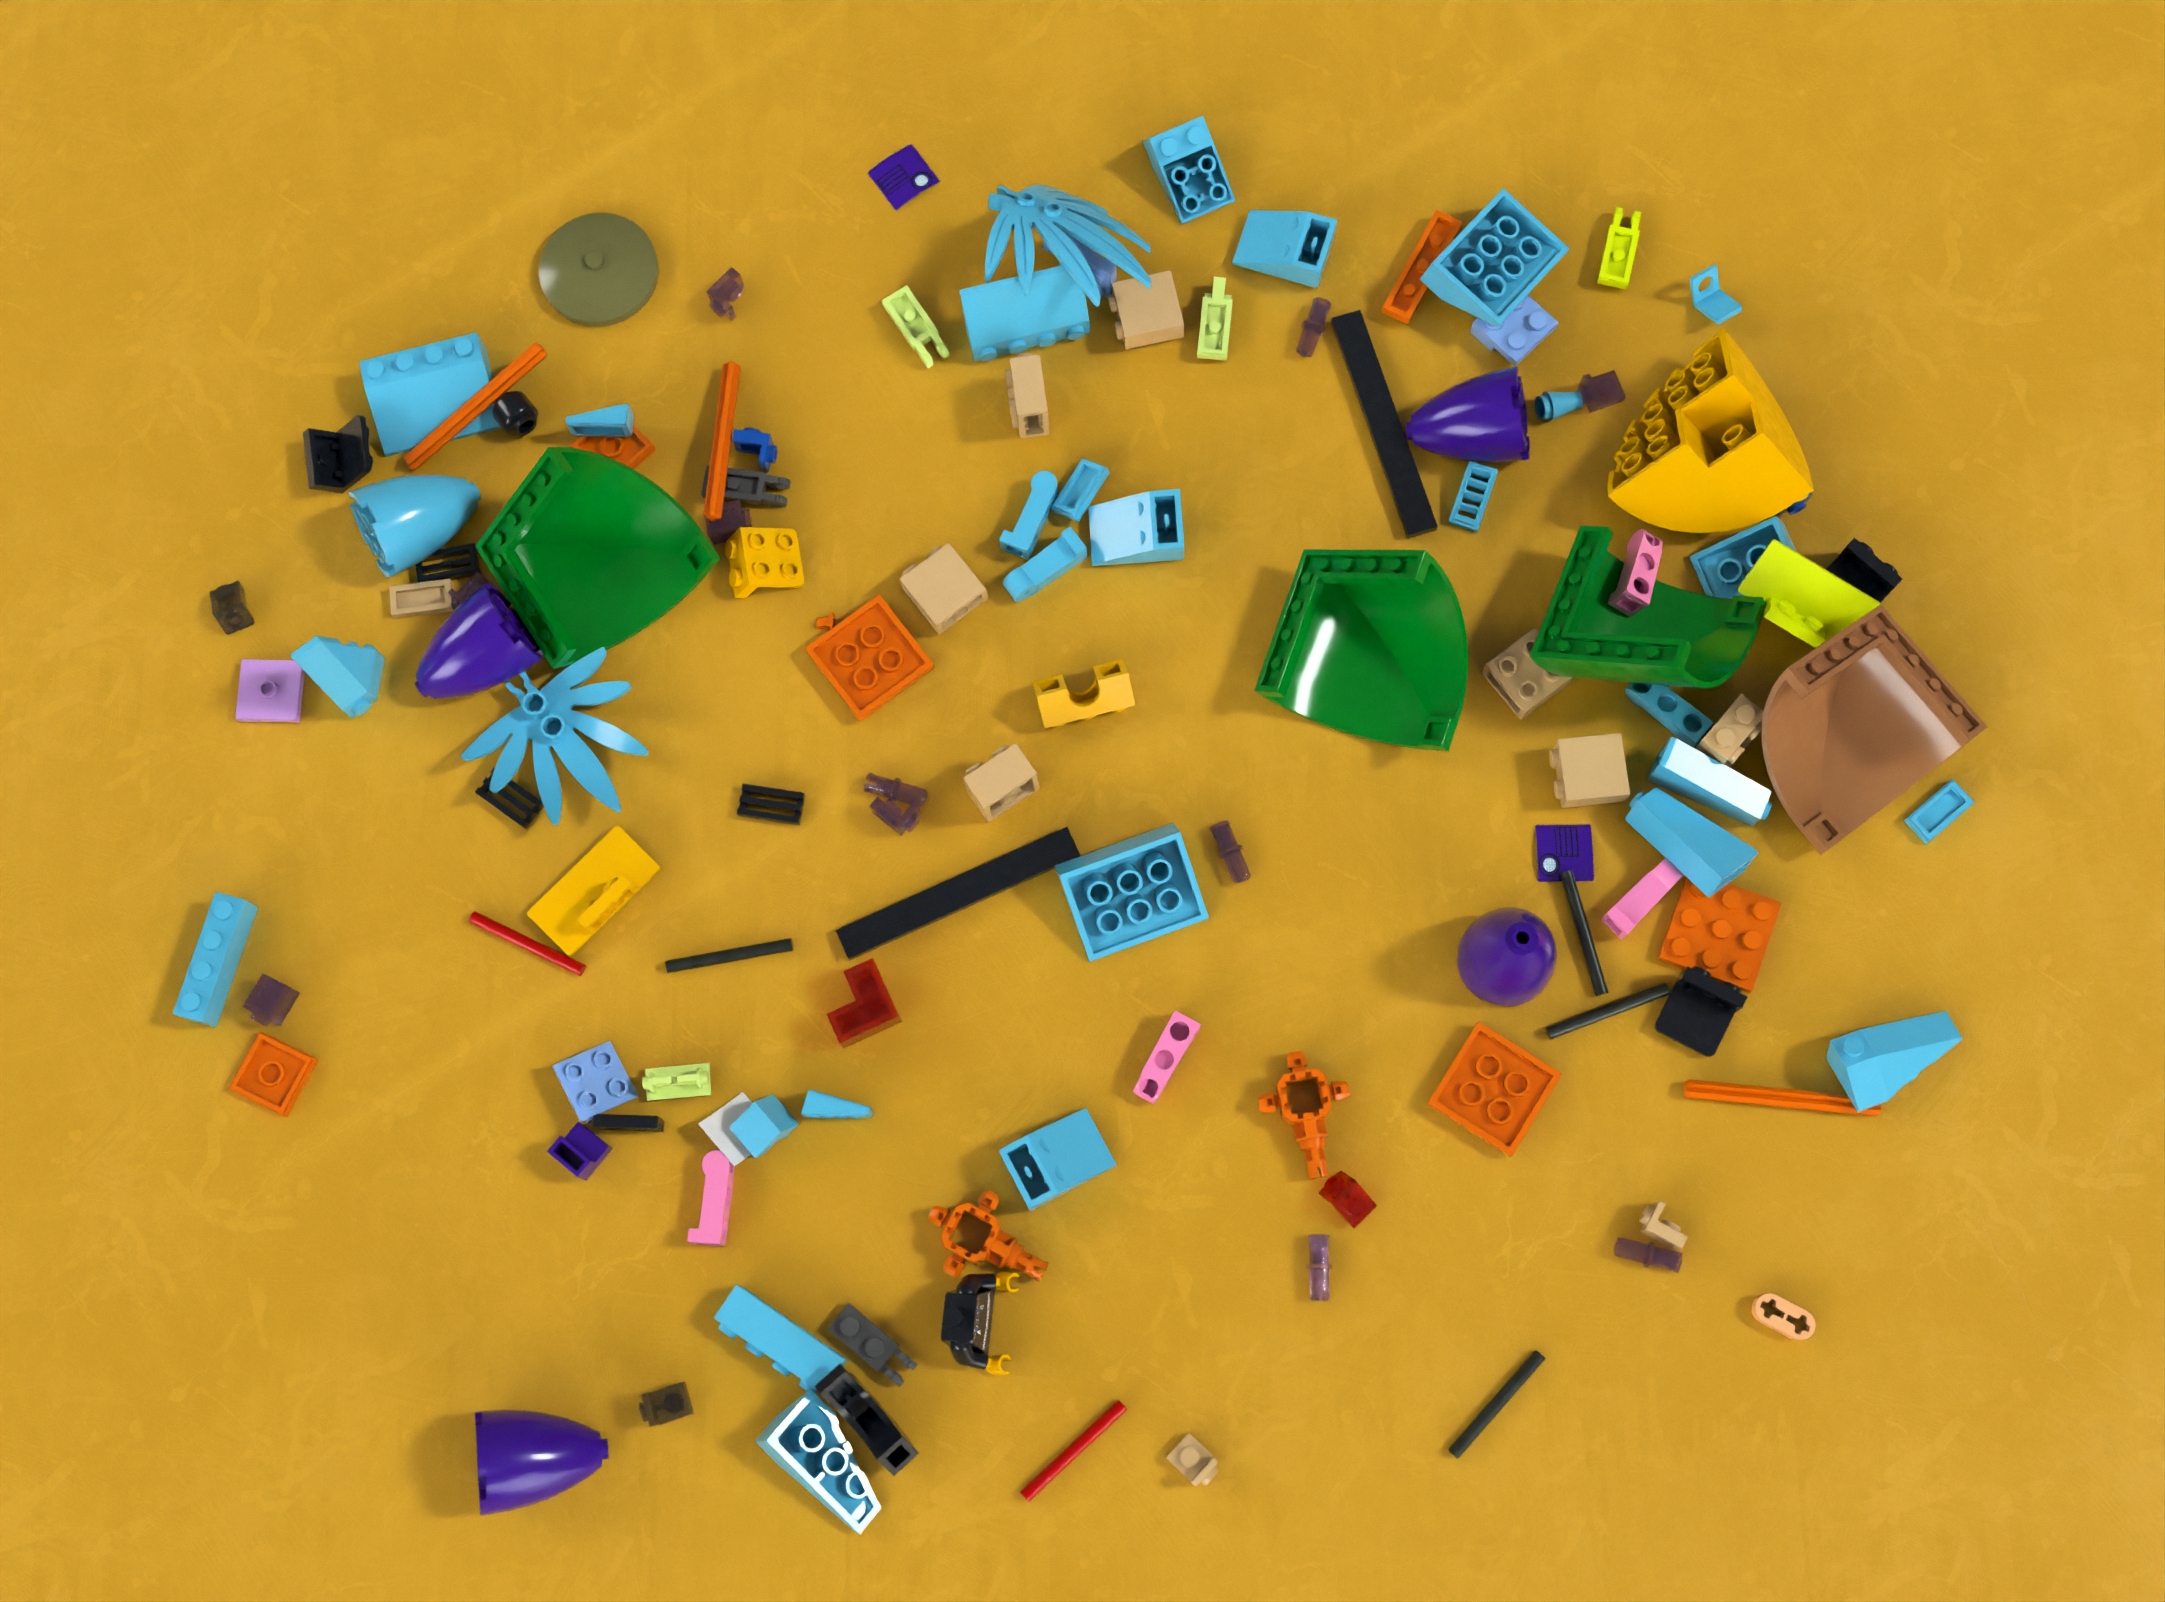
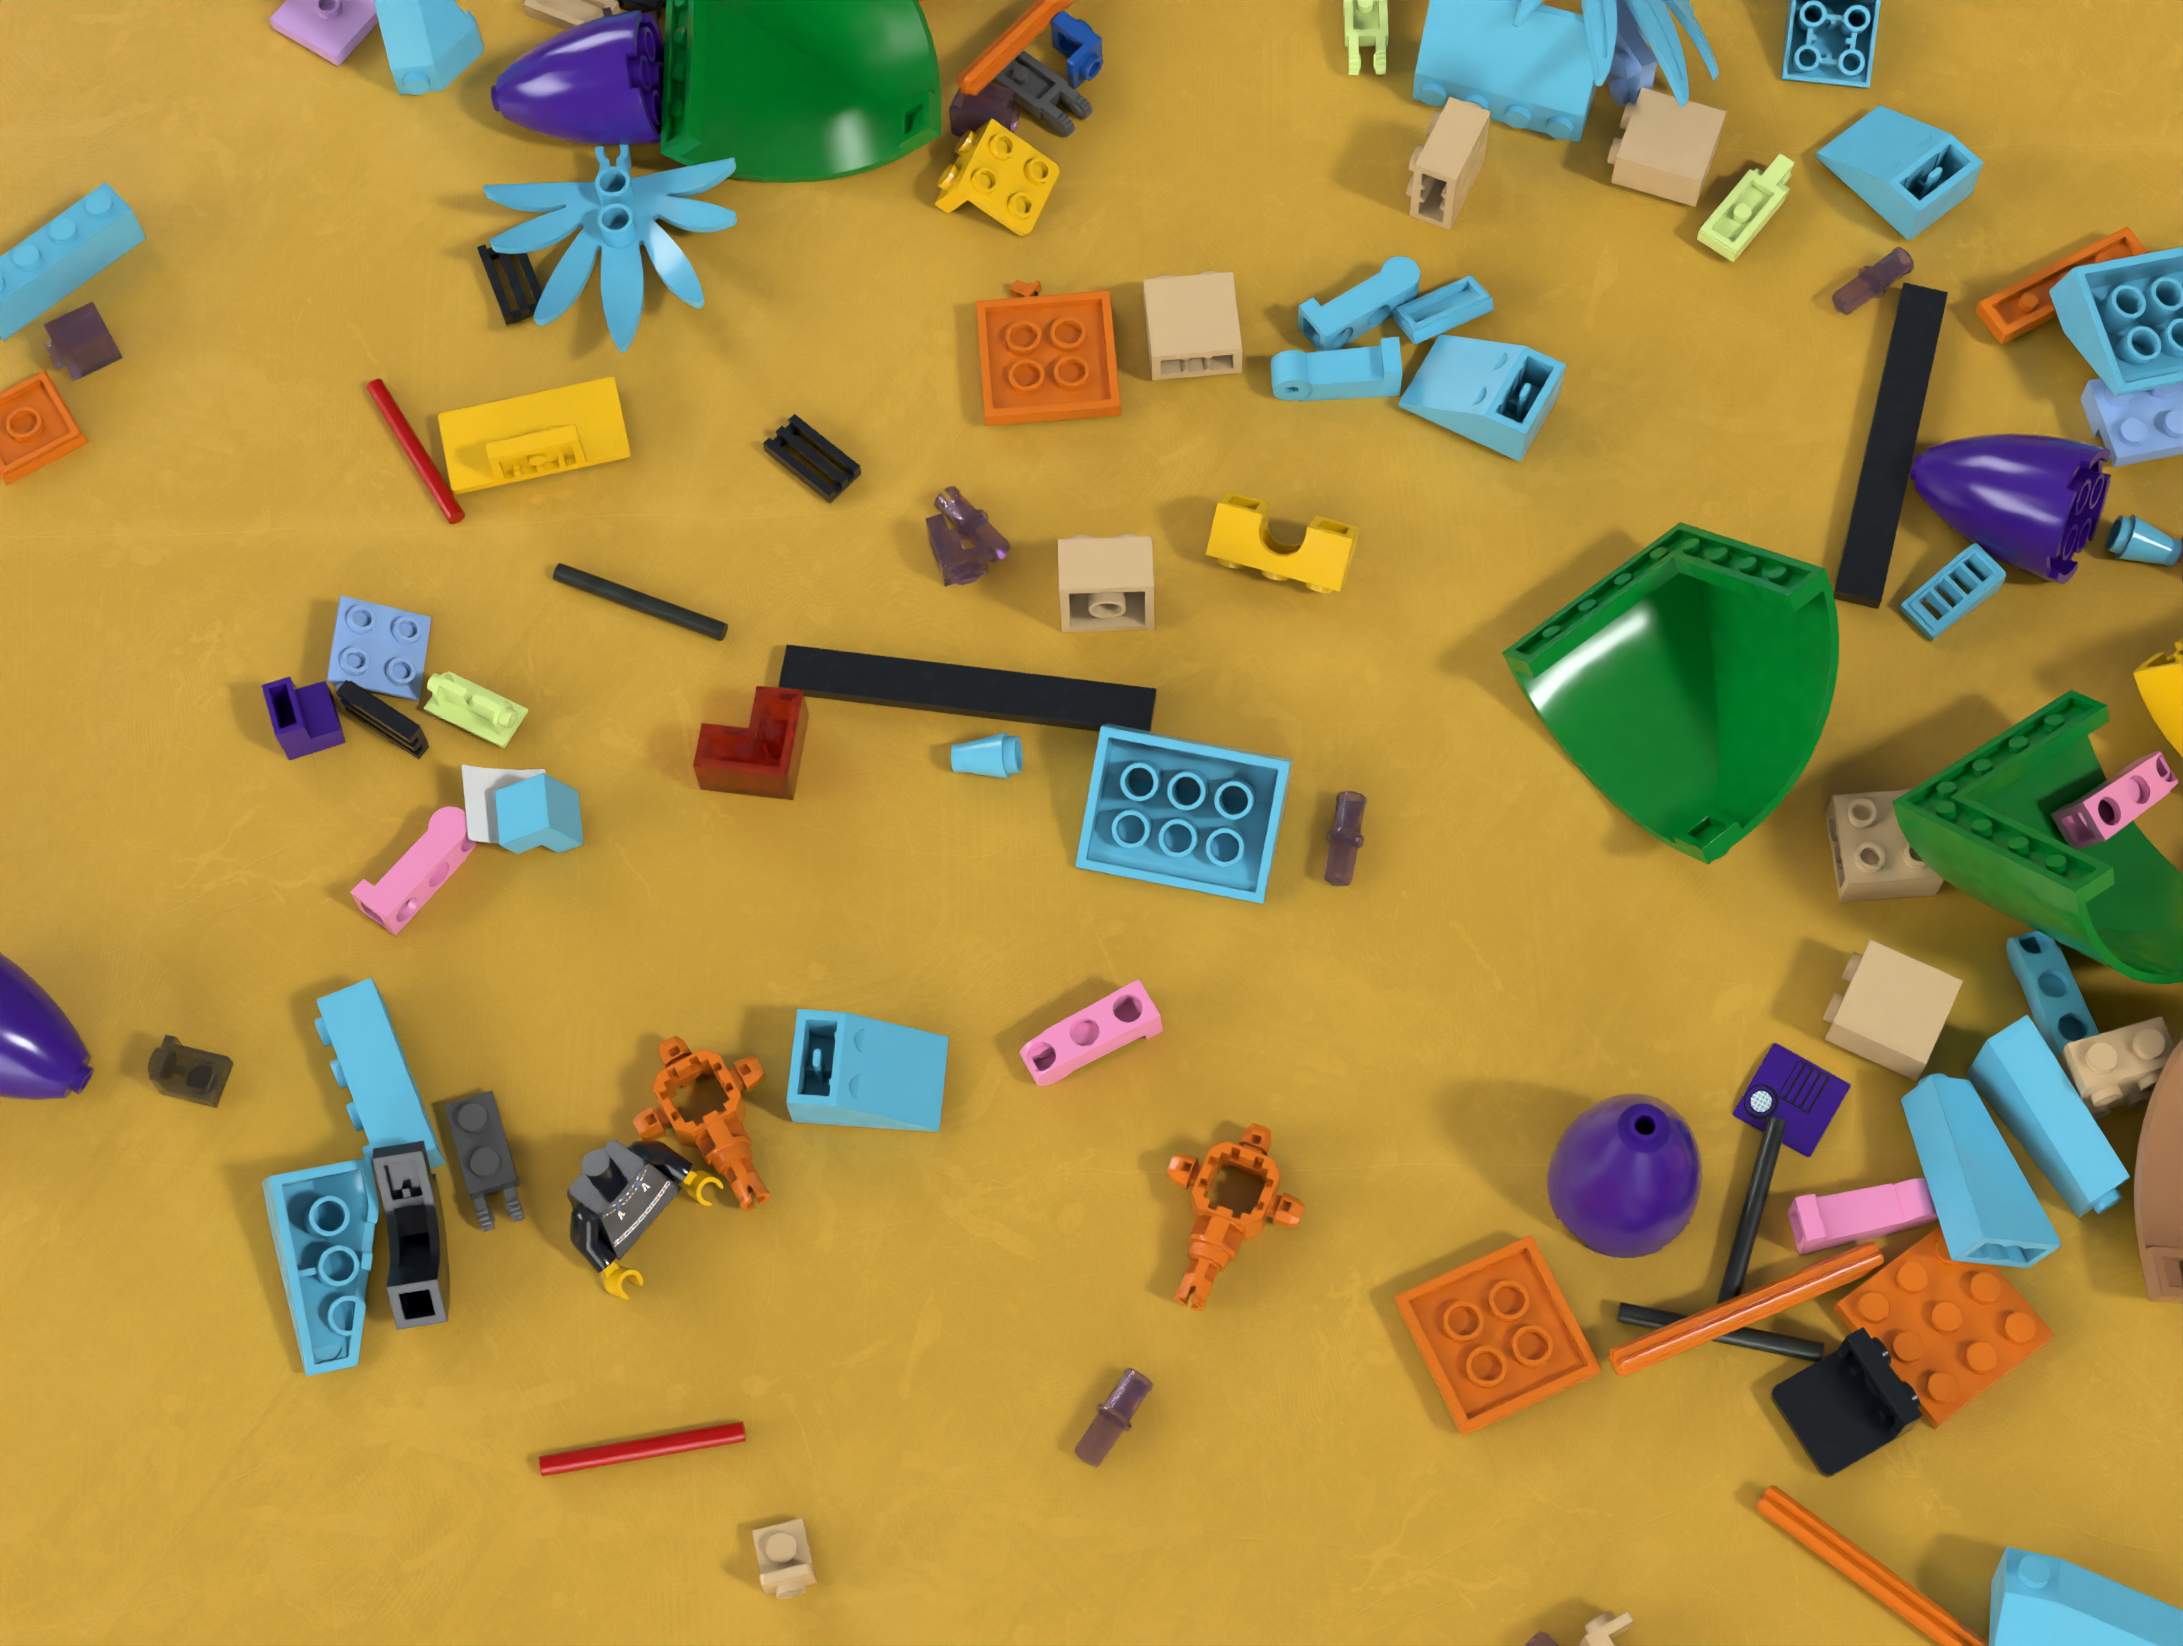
camera: 30 degrees right, 10 degrees down
medium azure slope [801,1090,874,1119] -> none
clear red bracket [1319,1171,1377,1229] -> none
none -> medium azure cone [951,732,1023,779]
none -> orange axle [1608,1242,1884,1377]

